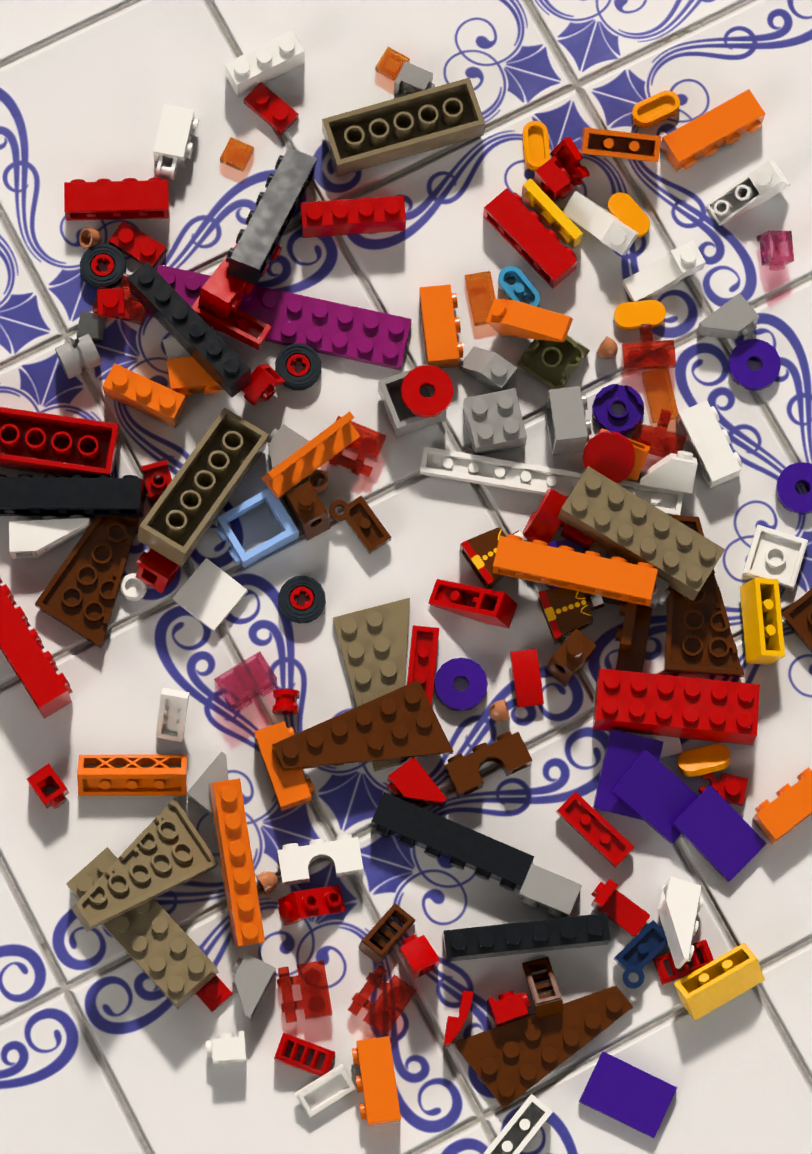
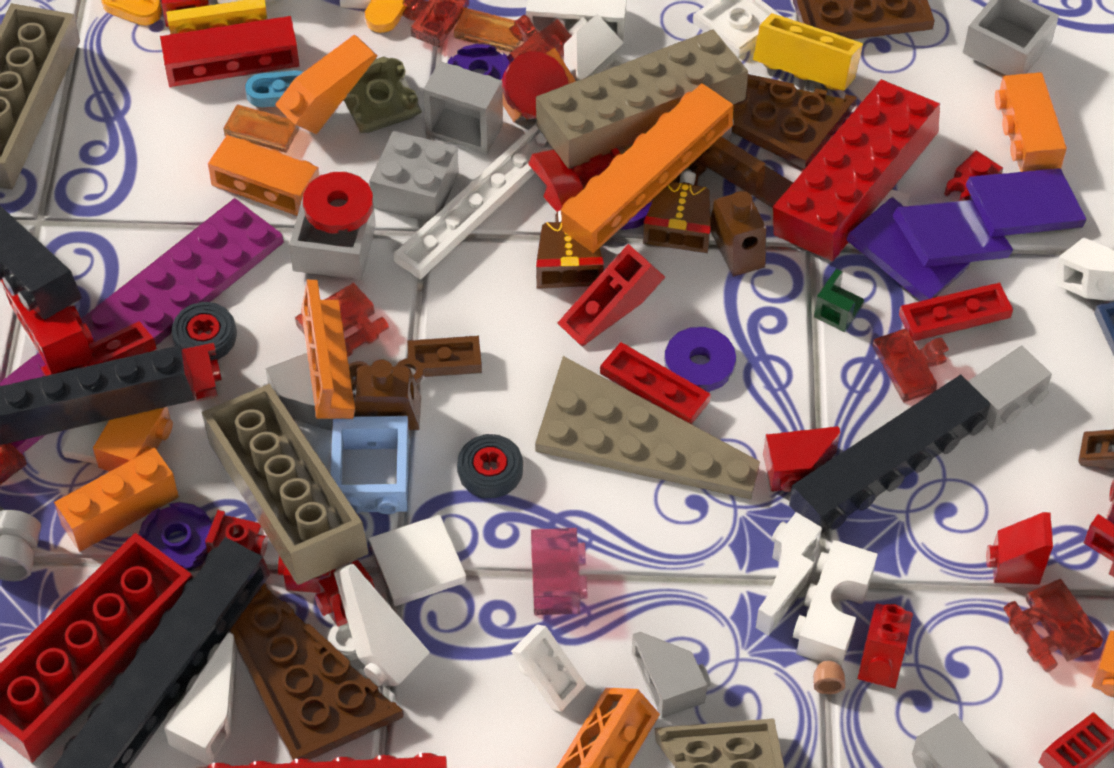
camera: 55 degrees left, 20 degrees down
orange brick [208,778,265,946] -> none
orange brick [254,721,315,812] -> none
reddish brown wing [272,680,453,771] -> none
red wheel [272,689,300,715] -> none
clear red plate [277,960,333,1023] -> none
red brick [301,195,406,238] -> none
reddish brown slope [358,903,416,965] -> none
black brick [442,913,610,962] -> none
reddish brown arch [444,731,533,799] -> none
light grey slope [458,347,517,392] -> none
nougat hinge [489,699,510,722] -> none
red slope [510,649,544,707] -> none
red bracket [591,879,650,937] -> none
nougat hinge [596,336,618,359] -> none
light orange tile [677,744,731,777] -> none
none -> dark purple tile [138,502,212,571]
none -> white slope [334,564,430,687]
none -> white slope [756,512,822,636]
none -> dark green panel [814,269,864,332]
none -> clear red plate [873,328,949,403]

